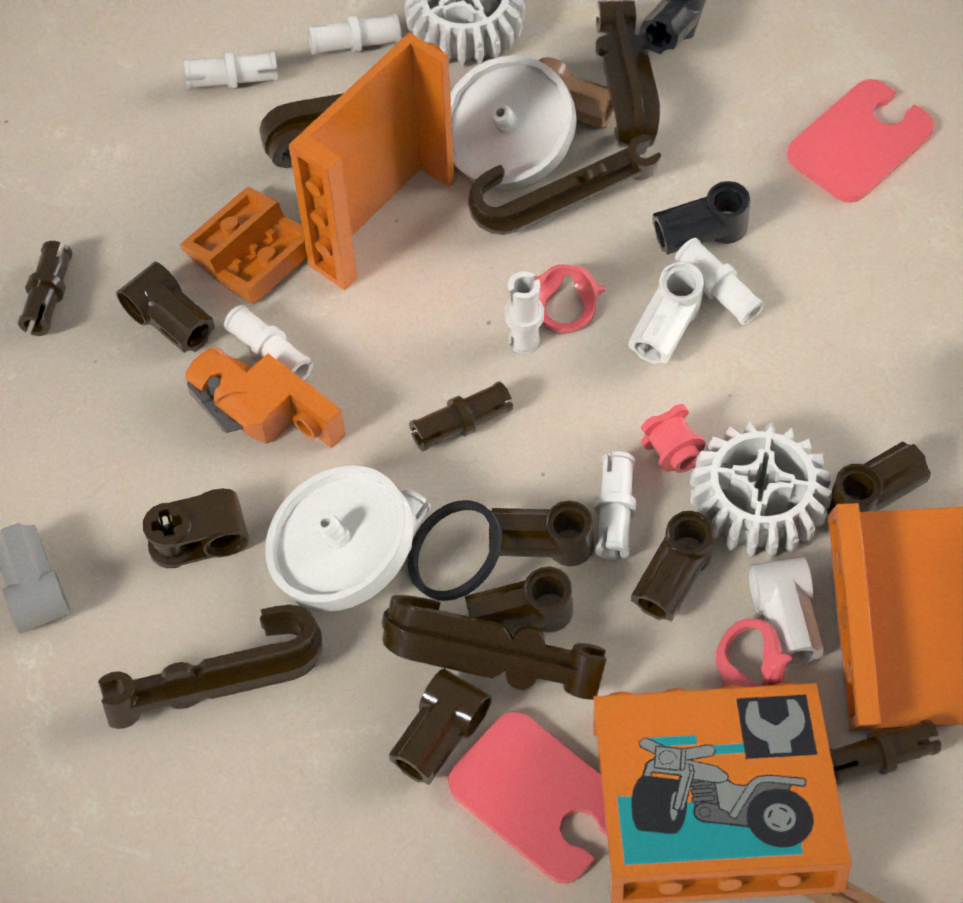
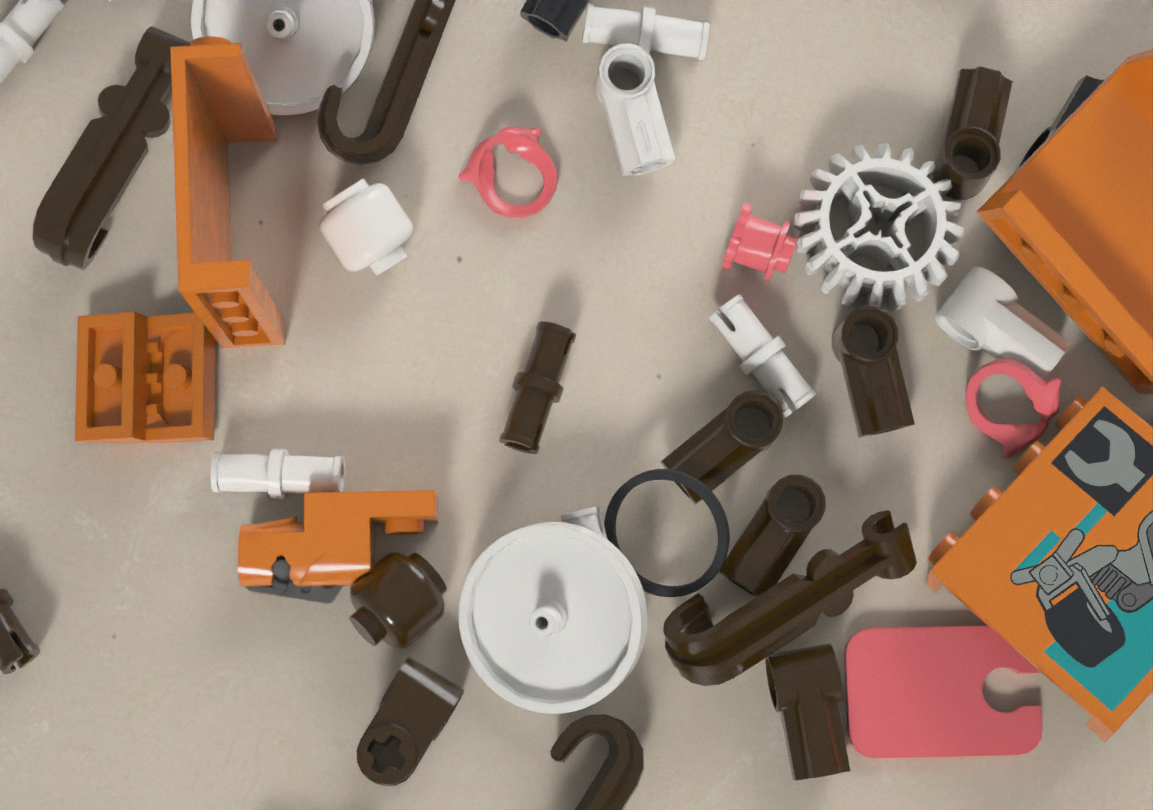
camera: 50 degrees left, 20 degrees up
dark brown piece [116,261,215,353] -> none
white pin [504,271,544,354] -> none
none -> white head [319,178,413,276]
none -> dark brown head [349,552,447,649]

